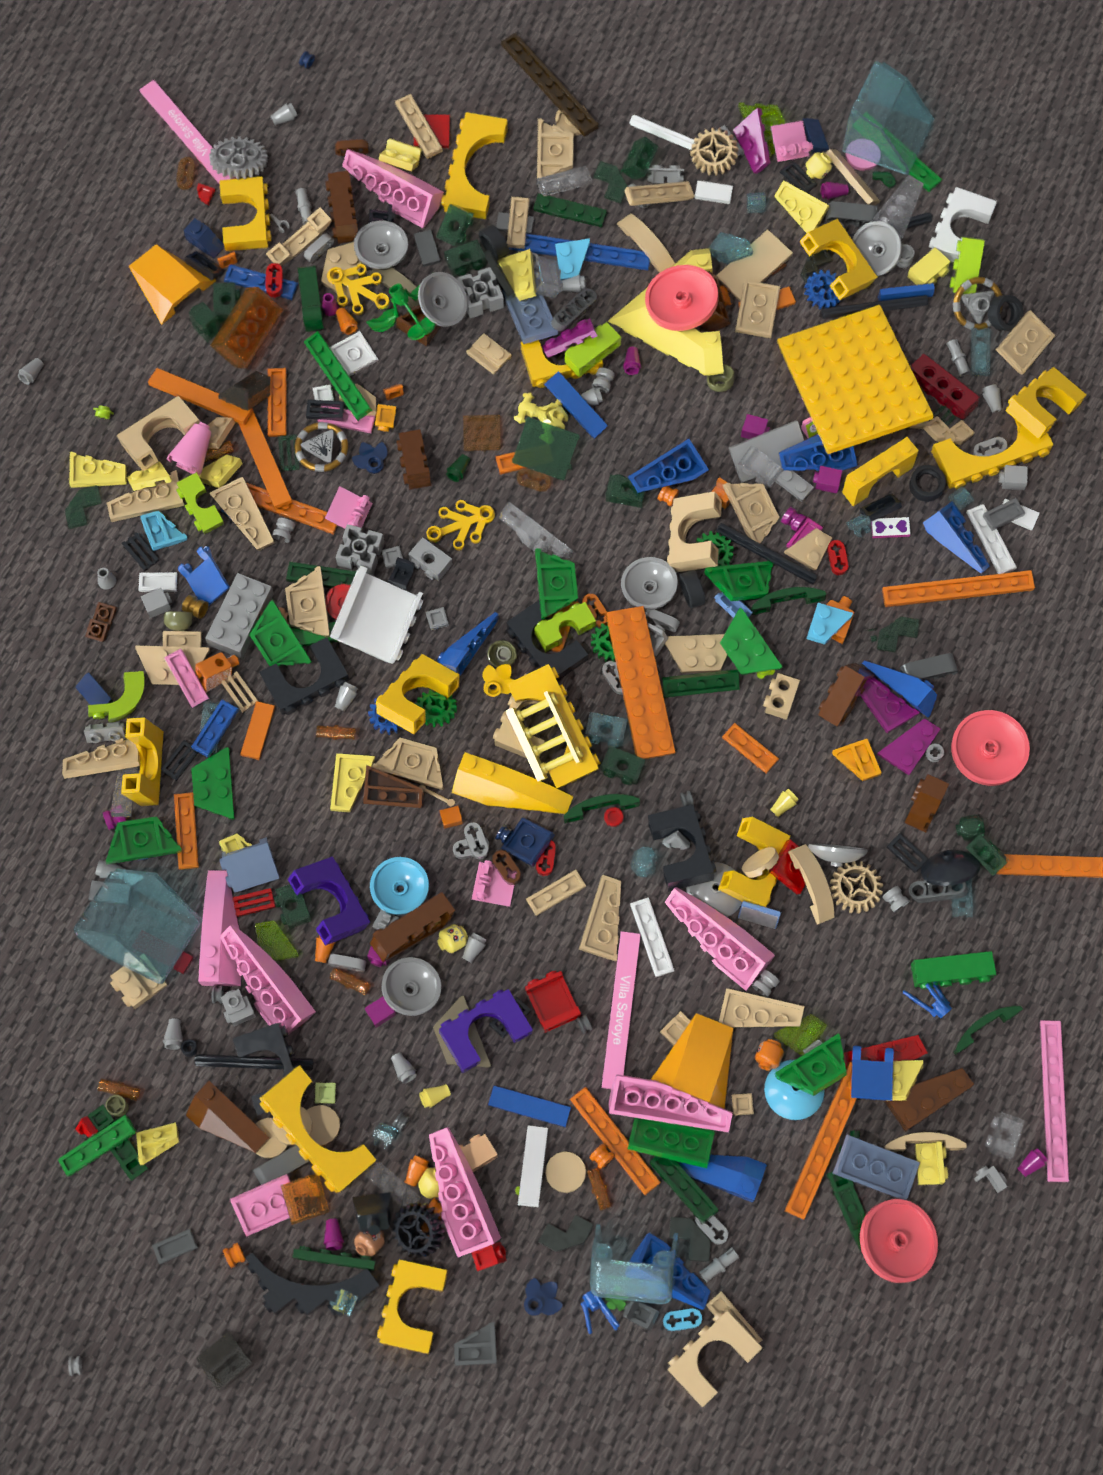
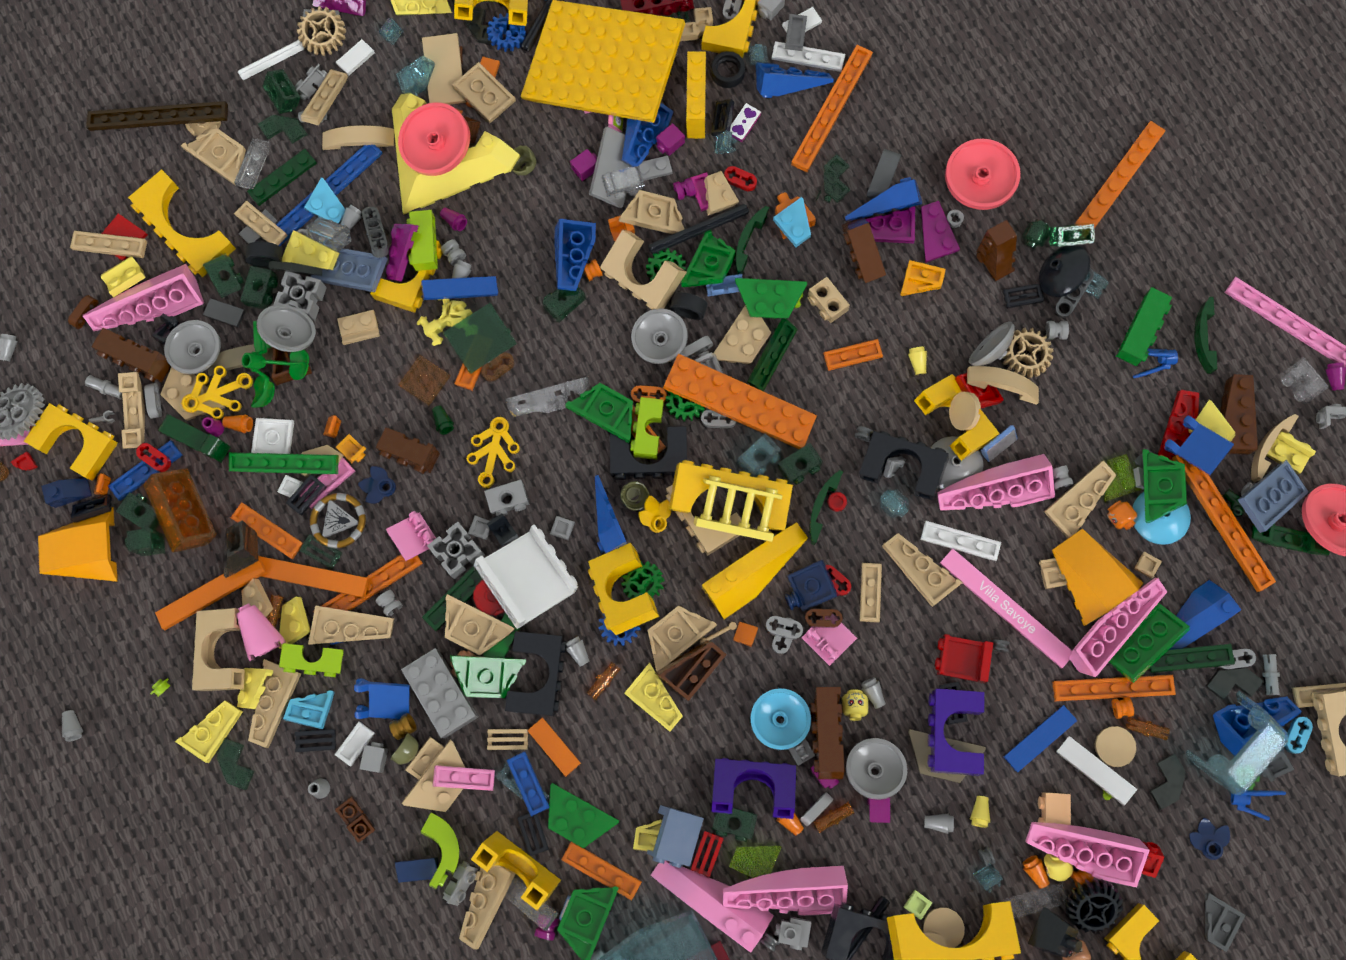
camera: 50 degrees left, 5 degrees up
orange torso [196,652,240,693] -> none

